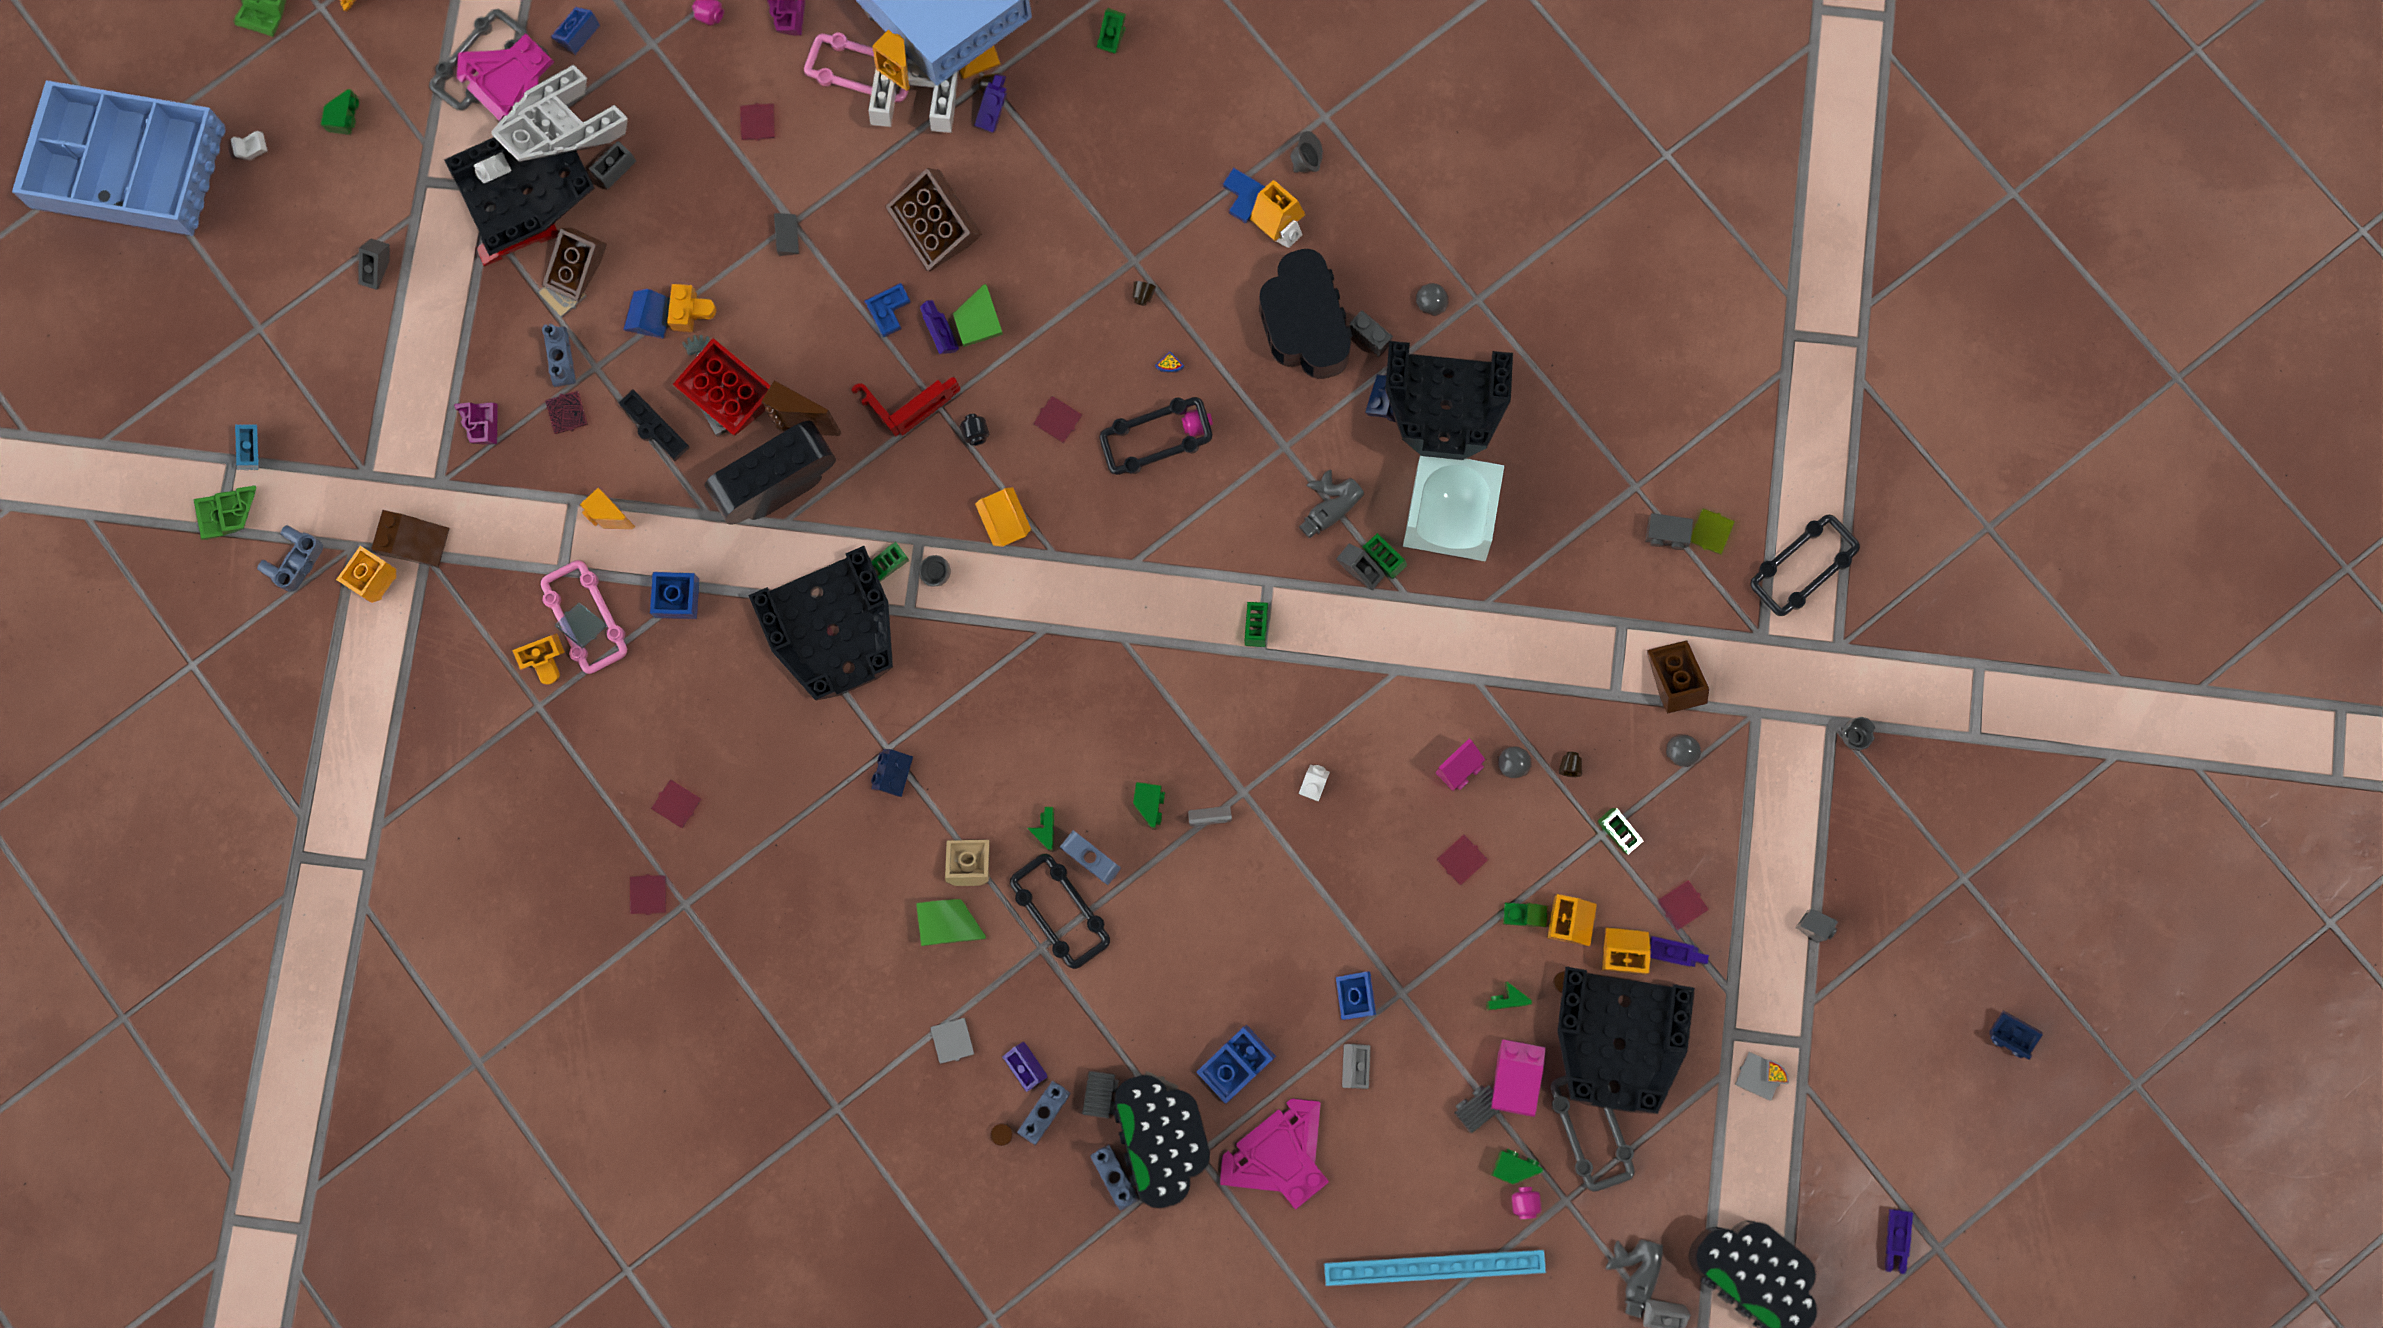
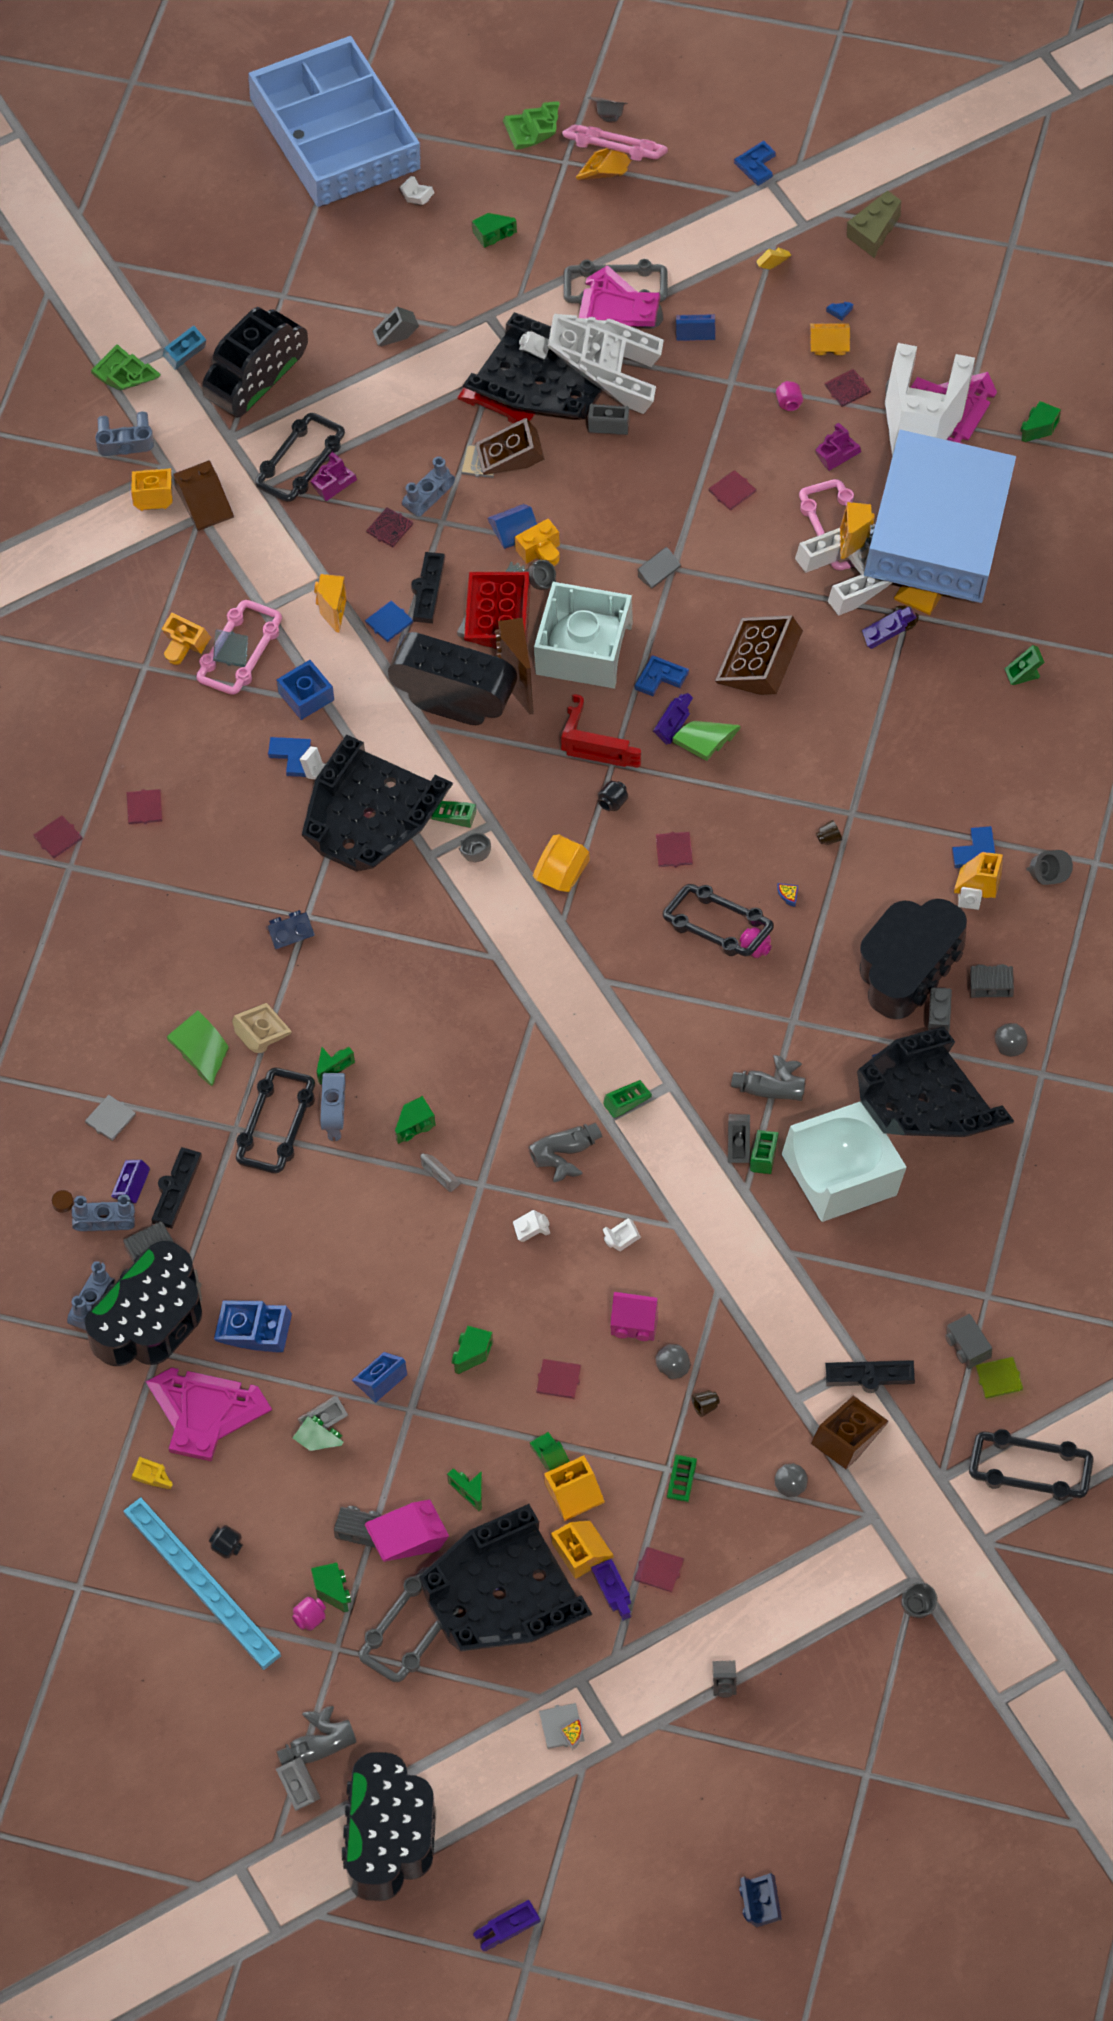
camera: 50 degrees right, 20 degrees down
none -> yellow slope [131,1457,173,1489]
none -> black hinge [151,1147,202,1229]
none -> black brick [202,307,308,417]
none -> black head [209,1525,243,1559]
none -> black bar [255,413,345,502]
none -> blue tile [268,737,311,777]
none -> slope [292,1415,344,1451]
none -> white bracket [300,746,326,779]
none -> blue piece [365,600,413,642]
none -> green slope [452,1325,493,1374]
none -> dark grey hair [528,560,556,590]
none -> dark grey piece [528,1123,603,1182]
none -> light aqua piece [534,582,633,689]
none -> white bracket [603,1218,641,1251]
none -> black hinge [825,1360,915,1393]
none -> dark grey brick [970,964,1014,998]

